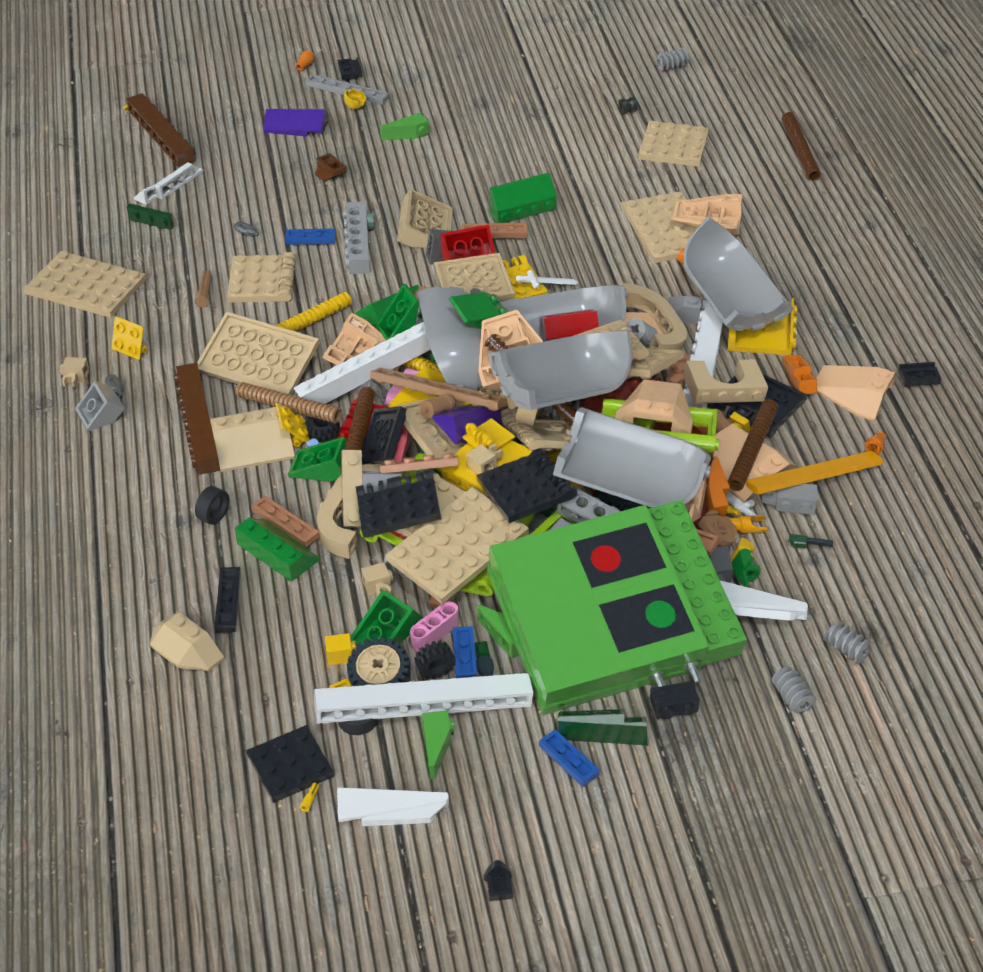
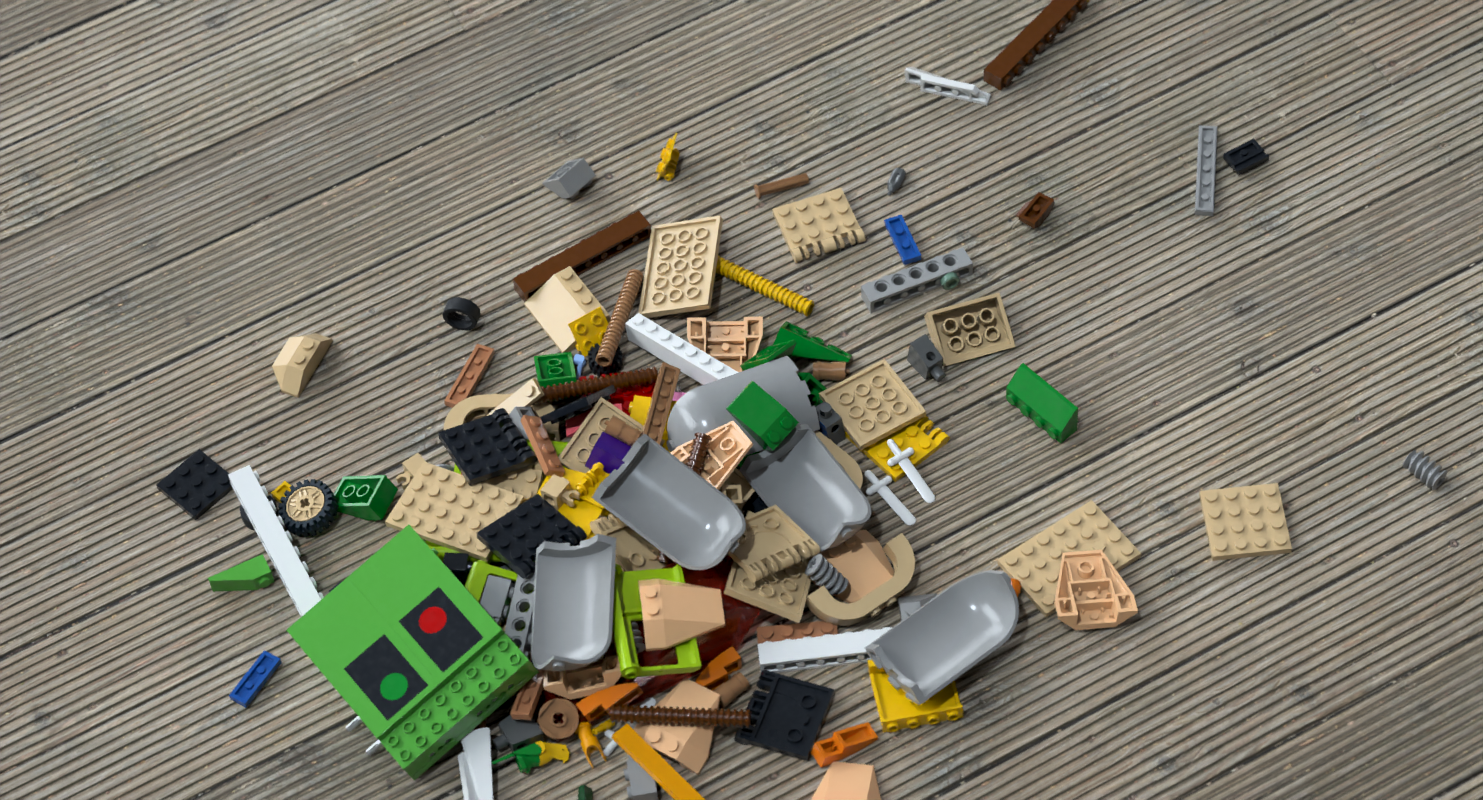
camera: 75 degrees right, 10 degrees up
tan plate [23,251,147,318] -> none
tan brick [60,357,90,387] -> none
dark grey piece [105,374,123,396] -> none
dark green plate [127,203,174,230] -> none
black plate [214,567,241,633] -> none
green slope [235,517,320,582] -> none
dark purple slope [263,109,329,137] -> none
orange cone [295,50,315,71] -> none
yellow pin [300,783,320,812] -> none
yellow brick [324,633,356,666] -> none
white wedge [337,788,449,826] -> none
yellow hair [344,88,366,109] -> none
bright green slope [380,113,429,140] -> none
bright pink beam [410,602,459,652] -> none
black tyre [414,641,456,680] -> none
red slope [440,224,495,261] -> none
blue plate [452,626,477,678] -> none
nougat plate [462,223,527,239] -> none
black tile [484,860,513,901] -> none
red slope [540,309,599,340] -> none
dark green slope [558,709,648,746] -> none
pearl dark grey wheel [618,97,638,114] -> none
black brick [650,681,699,720] -> none
tan arch [683,359,768,403] -> none
yellow plate [730,412,751,433] -> none
reddish brown piece [782,112,821,181] -> none

